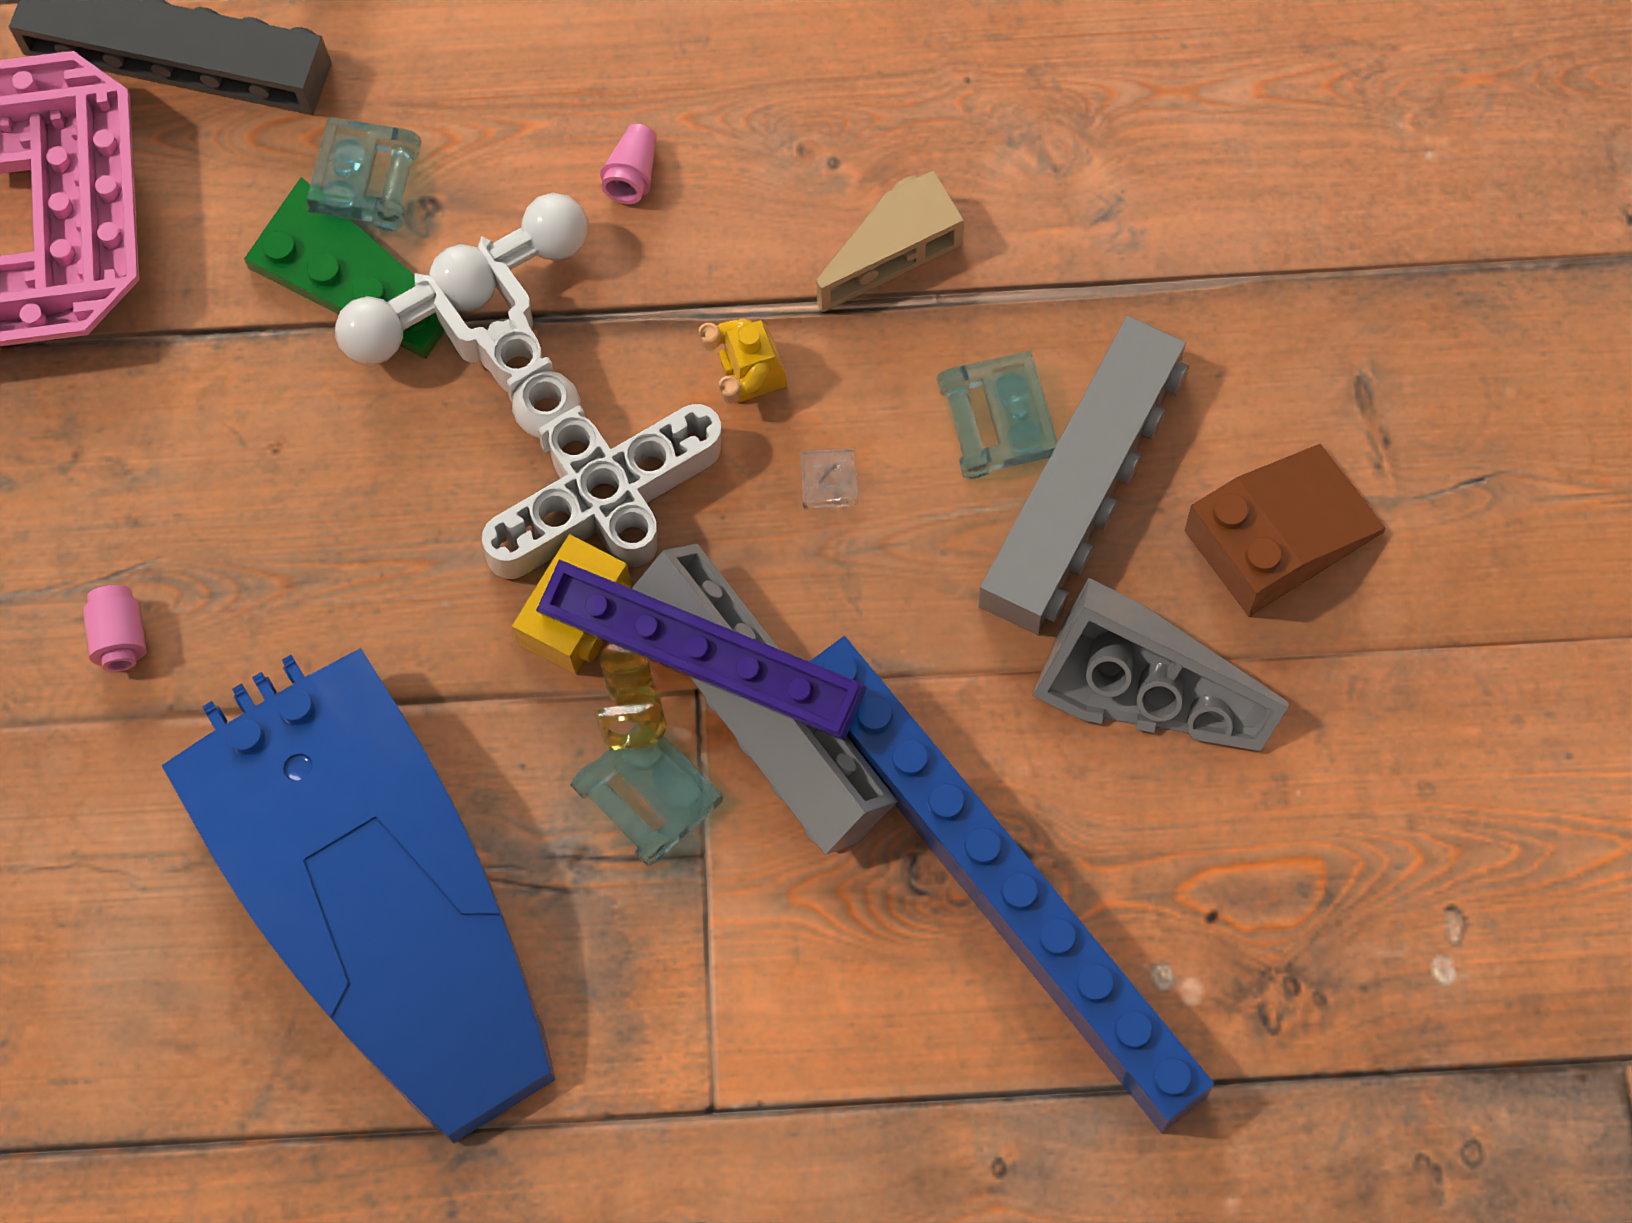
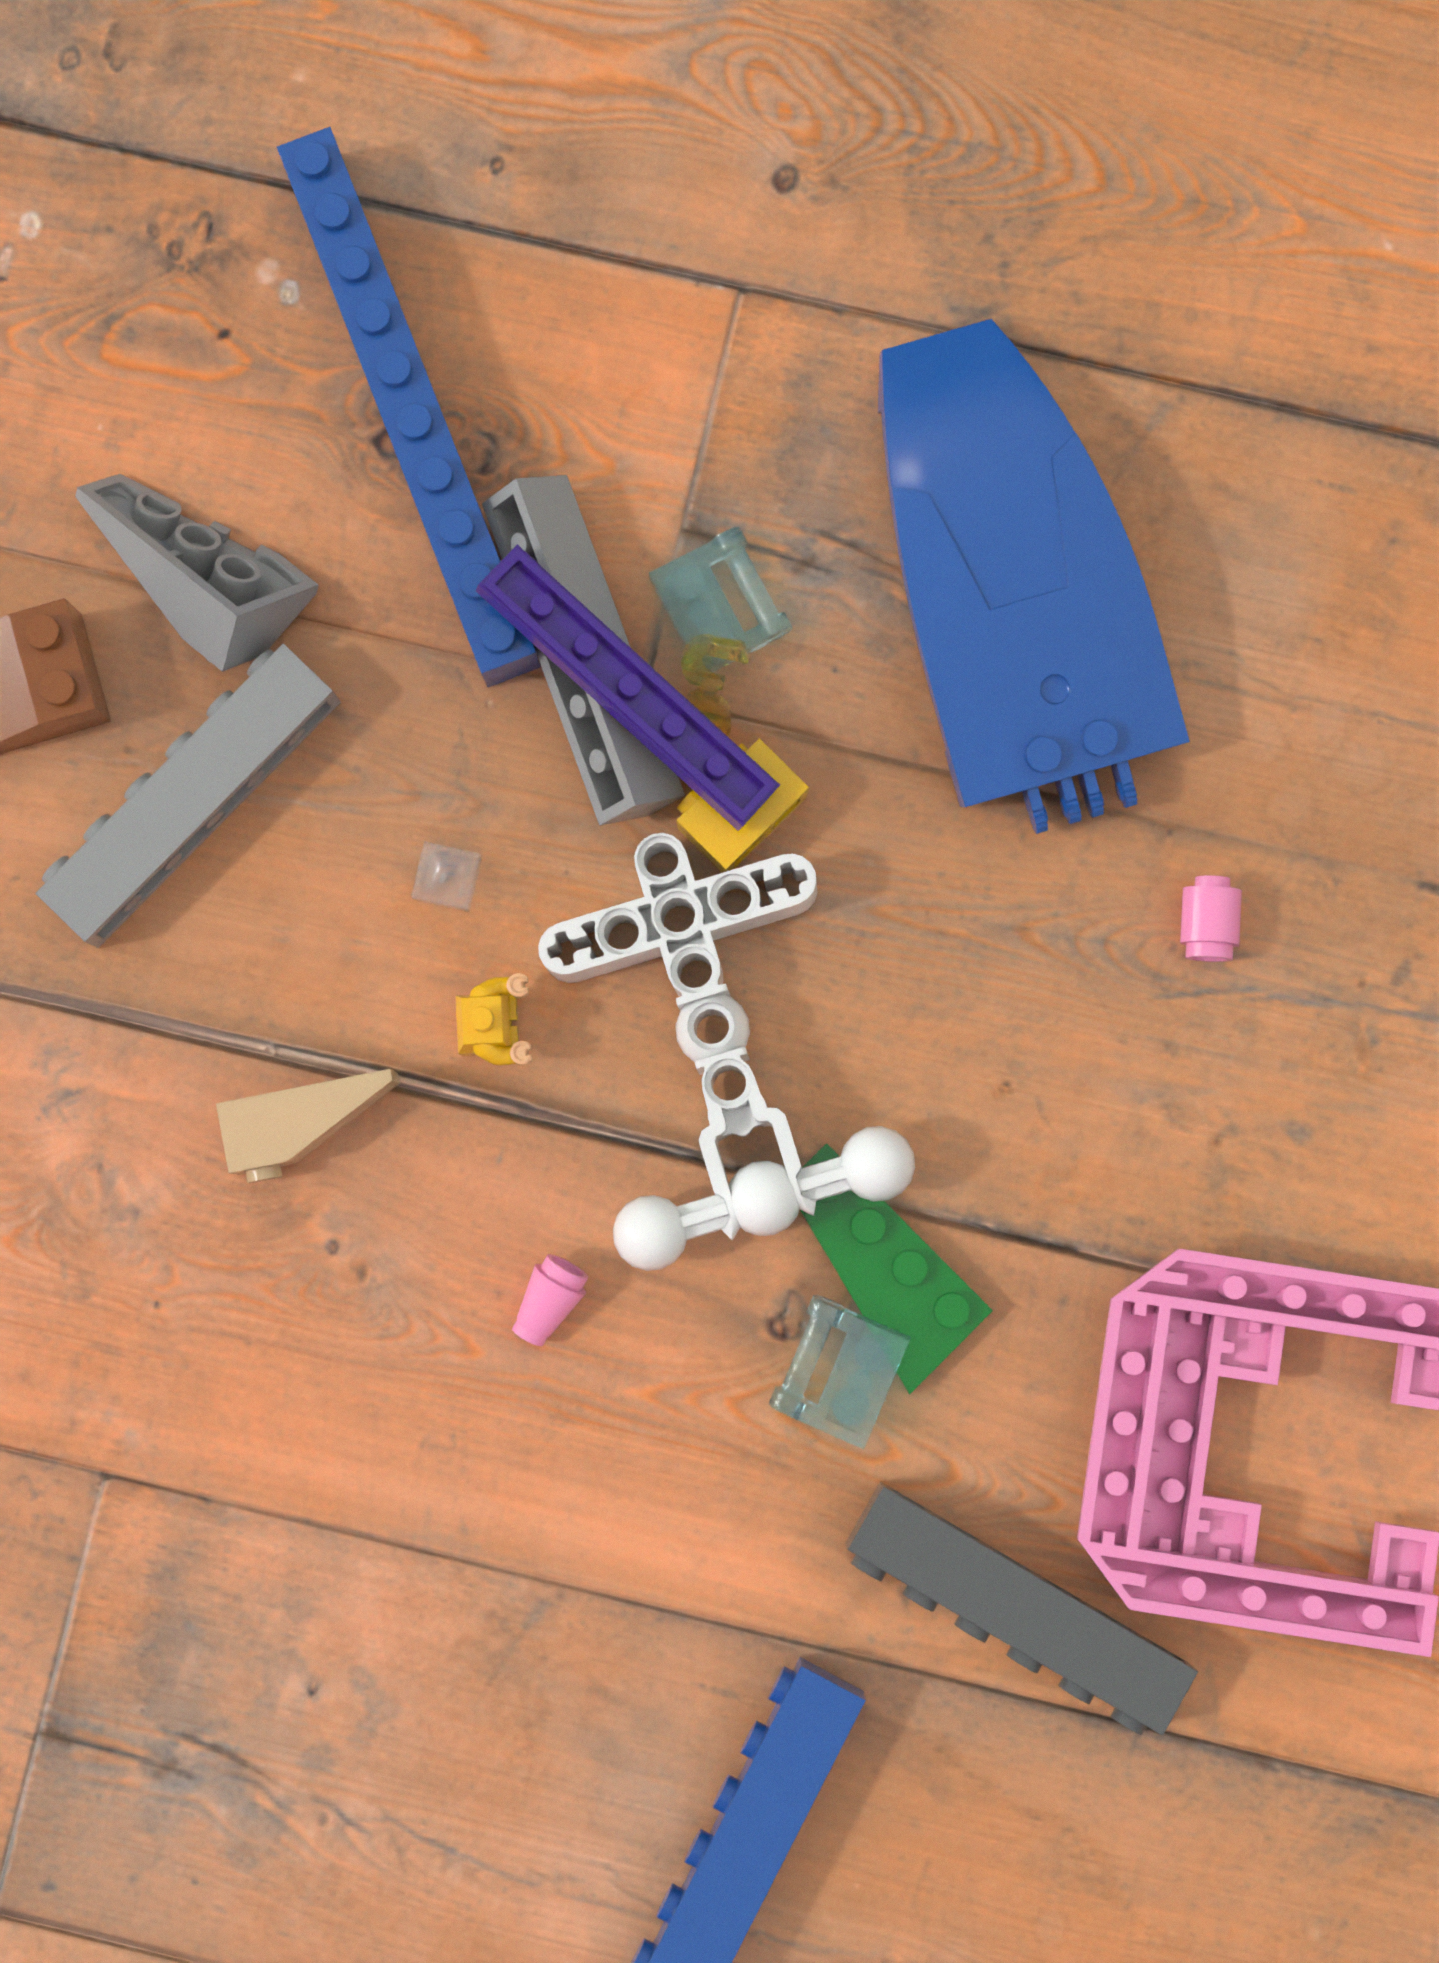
camera: 165 degrees left, 15 degrees up
clear light blue plate [936,351,1058,479] -> none

